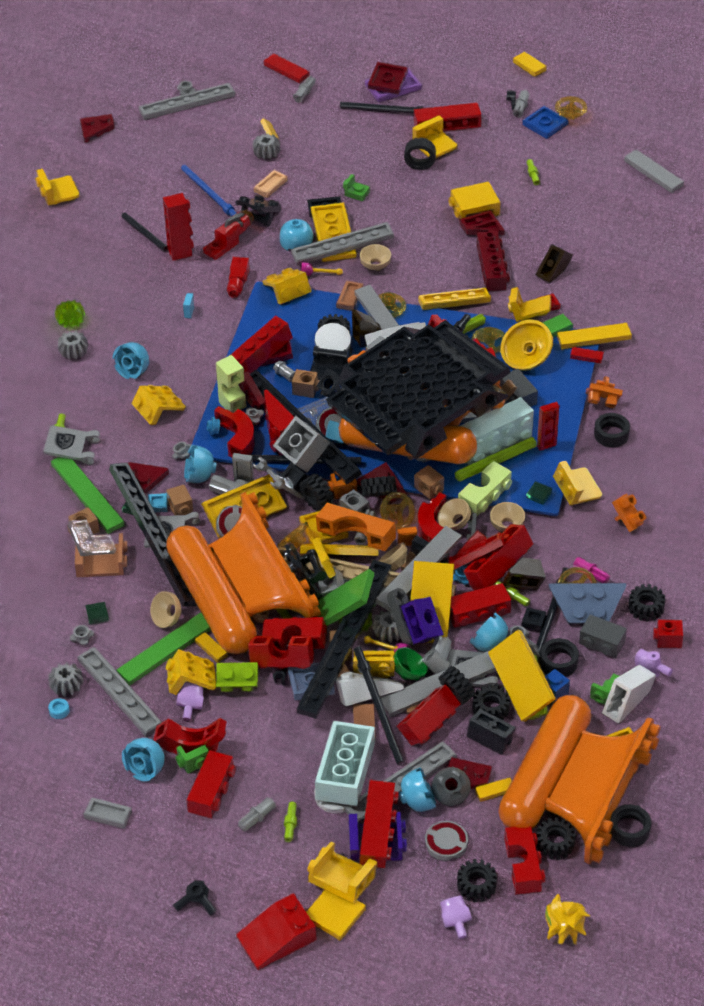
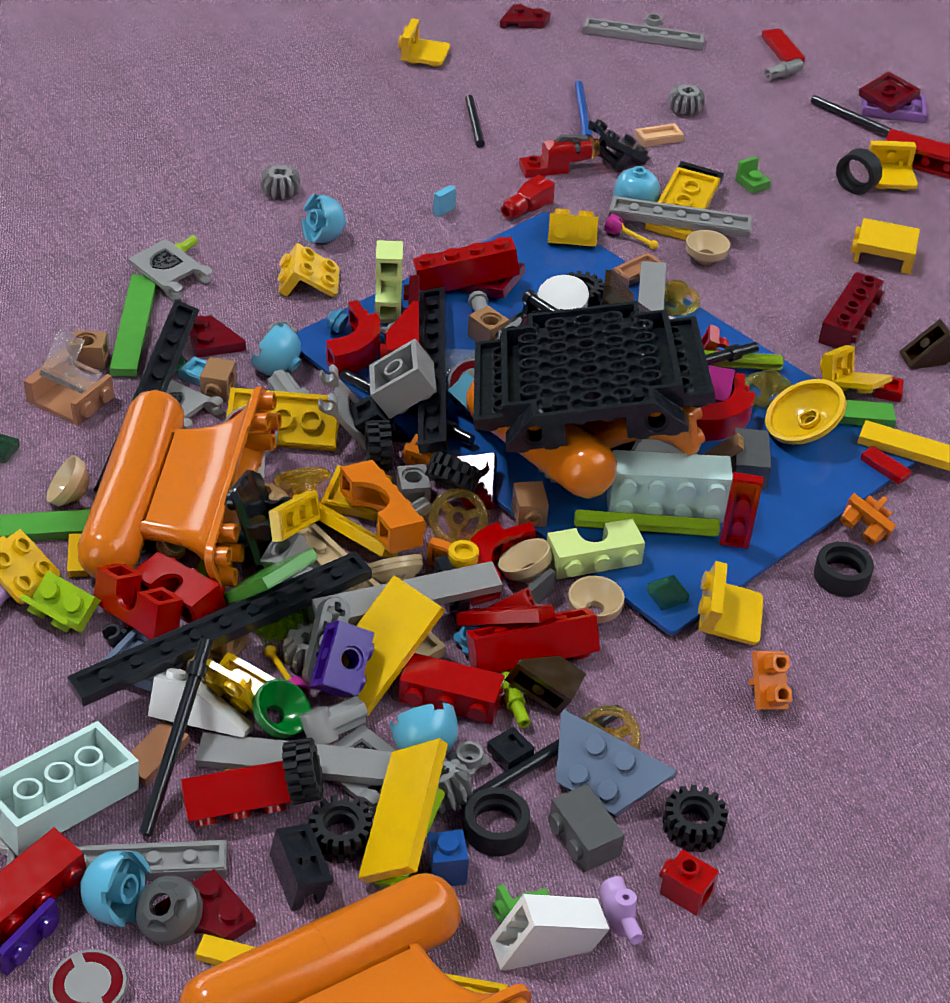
camera: 30 degrees right, 5 degrees down
clear neon green gear [55,300,85,328] -> none
red brick [162,193,194,261] -> none
light grey tile [232,453,254,483] -> none
yellow piece [260,118,279,138] -> none
yellow tile [418,288,491,310] -> none
dark red wing [459,210,505,236] -> none
dark pink axle [573,557,610,583] -> none
none -> yellow tile [448,540,479,568]

